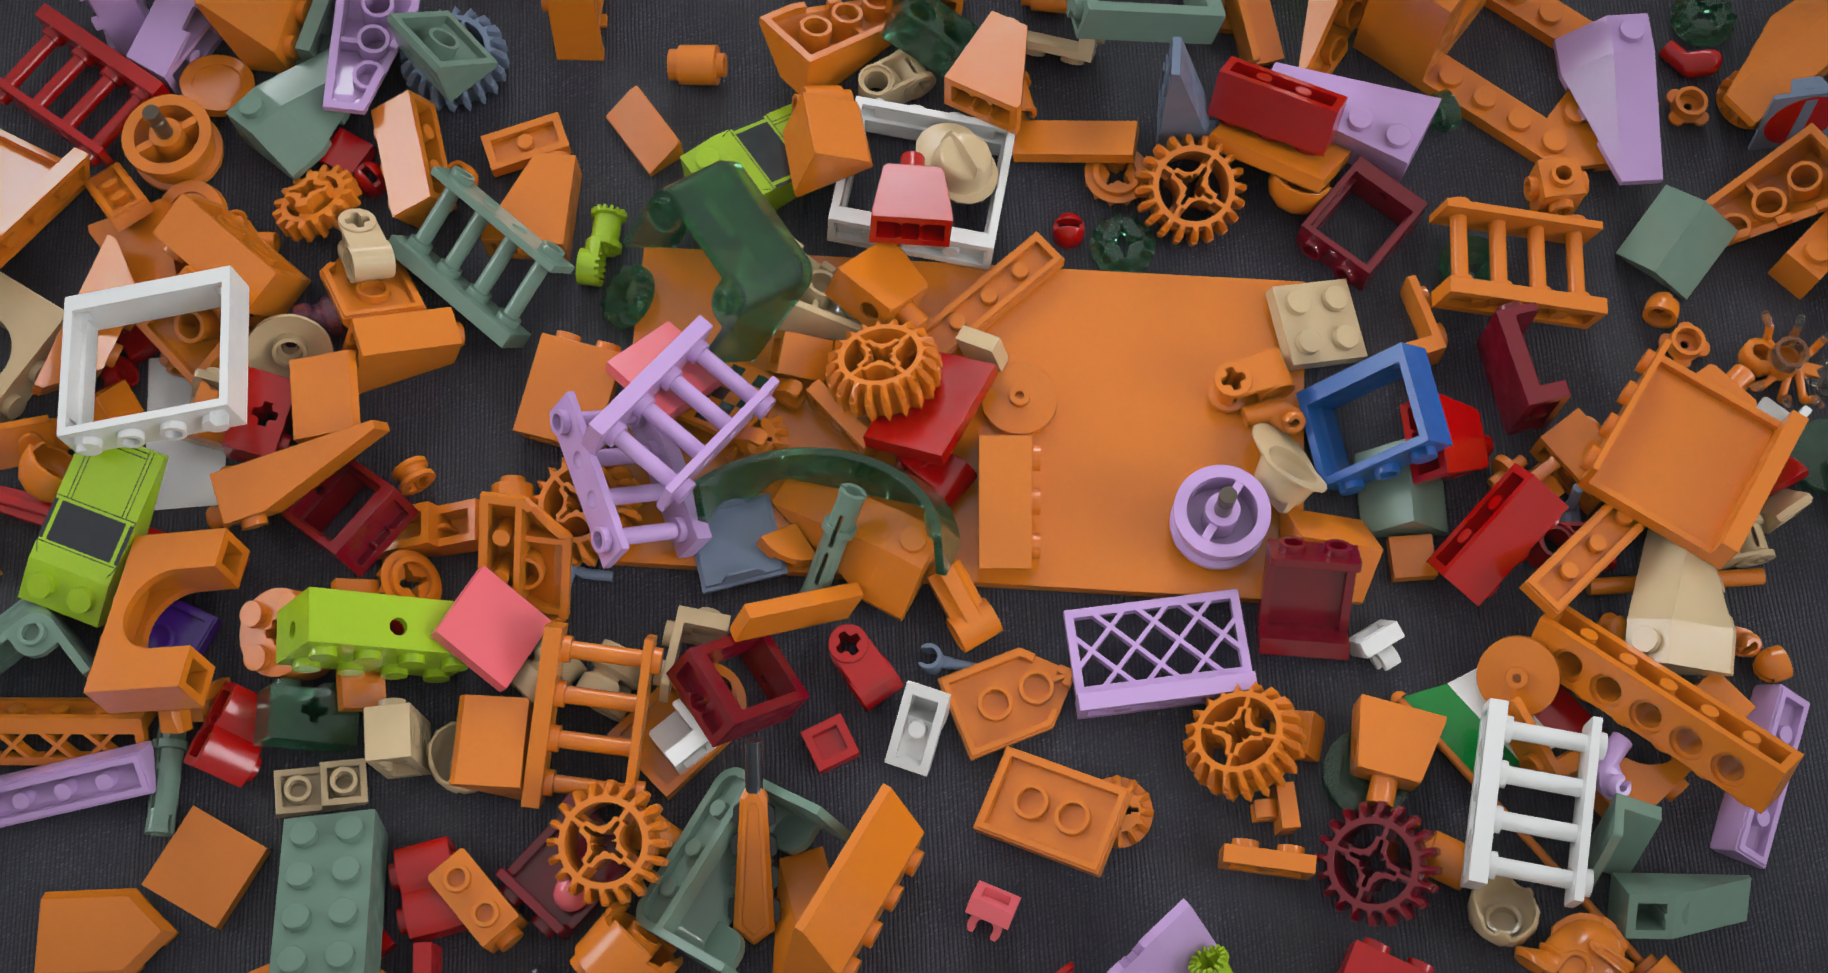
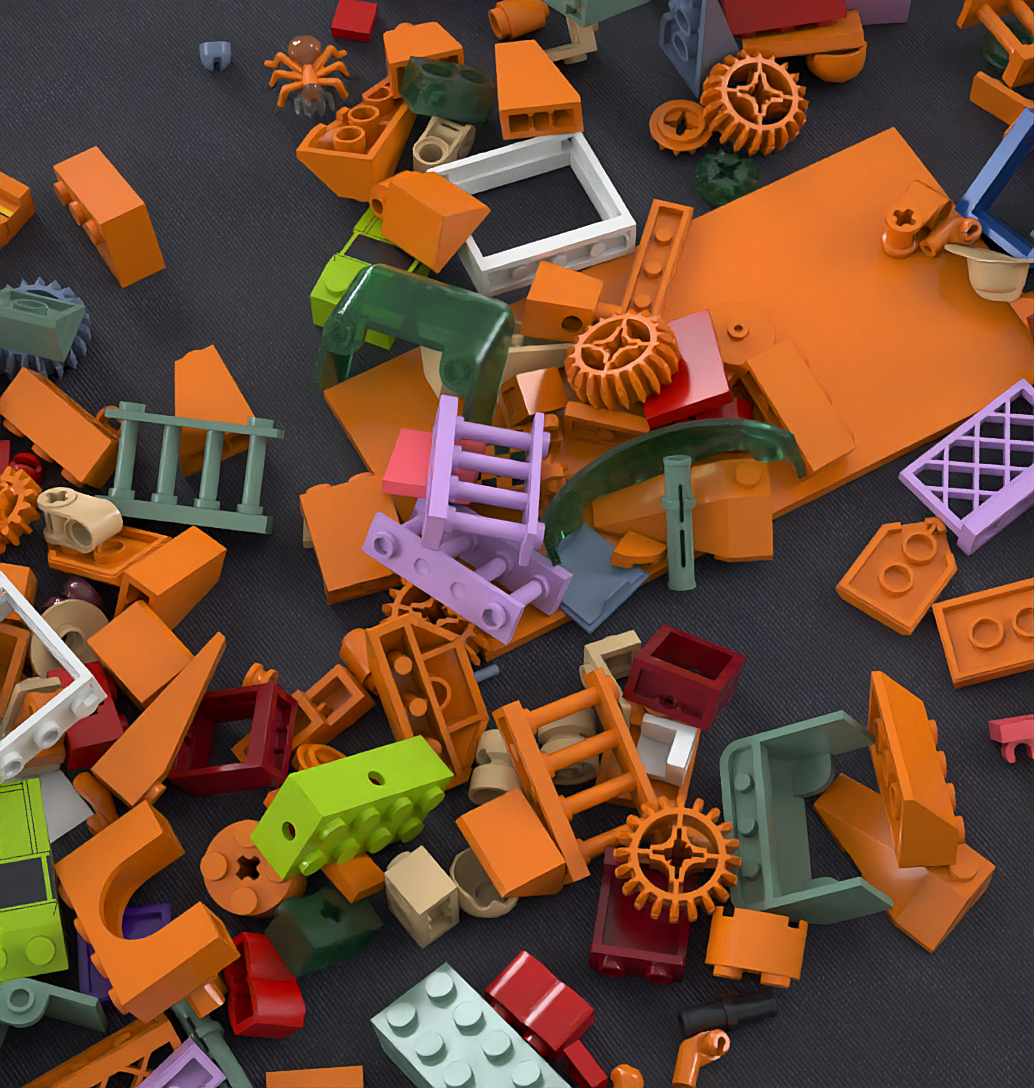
camera: 35 degrees left, 10 degrees down
tan slope [274,758,368,818] -> none
orange bracket [428,848,529,954] -> none
coral tile [430,566,551,692] -> none
orange plate [480,112,572,178] -> none
coral hinge [553,878,587,912] -> none
lime connector [576,204,628,287] -> none
clear green gear [600,264,655,329] -> none
orange slope [606,85,684,177] -> none
orange brick [667,45,728,85] -> none
orange sword [728,738,781,945] -> none
orange tile [729,582,864,642] -> none
red tile [800,713,860,775] -> none
red piece [829,624,904,712] -> none
torso [869,151,953,247] -> none
white slope [884,680,951,777] -> none
tan piece [916,122,998,204] -> none
sand blue hand [918,643,977,675] -> none
orange piece [925,559,1003,653] -> none
tan tile [955,325,1009,372] -> none
orange tile [1012,120,1139,163] -> none
red hinge [1052,212,1085,249] -> none
lavender wheel [1169,465,1271,570] -> none
tan plate [1265,279,1368,371] -> none
dark red window [1295,156,1428,291] -> none

